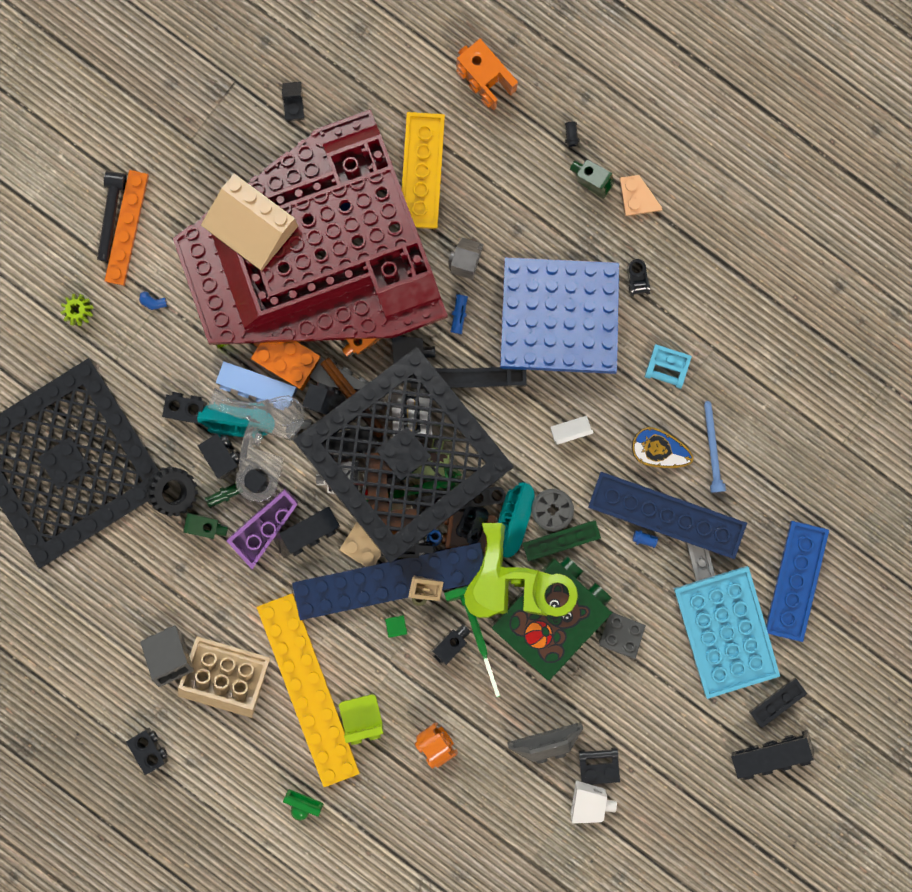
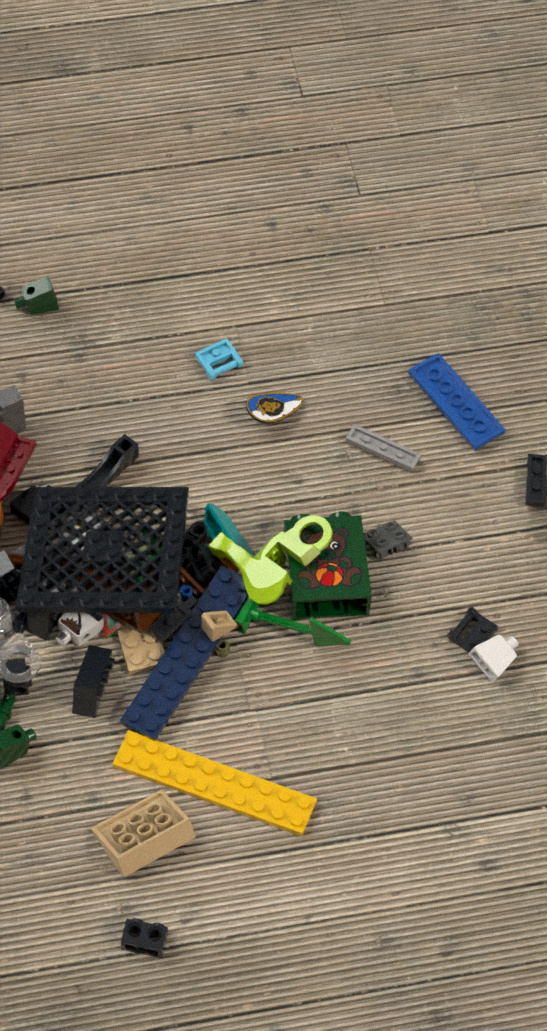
camera: 50 degrees left, 30 degrees down
dark grey brick [140,625,194,687] -> none
medium lavender wedge [226,488,298,569] -> none
green tile [283,789,324,821] -> none
lime bracket [339,694,385,745] -> none
green tile [385,615,408,638] -> none
orange brick [415,722,458,769] -> none
black torso [429,624,471,666] -> none
blue pin [450,294,468,334] -> none
plate [500,257,619,374] -> none
dark grey wedge [507,722,583,764] -> none
dark green plate [522,520,601,561] -> none
dark grey wheel [532,489,574,531] -> none
white panel [550,416,593,445] -> none
dark blue plate [588,472,747,559] -> none
light nougat wing [620,175,662,216] -> none
black piece [627,259,650,297] -> none
blue pin [632,530,658,548] -> none
medium azure plate [673,566,780,699] -> none
medium blue piece [704,401,726,493] -> none

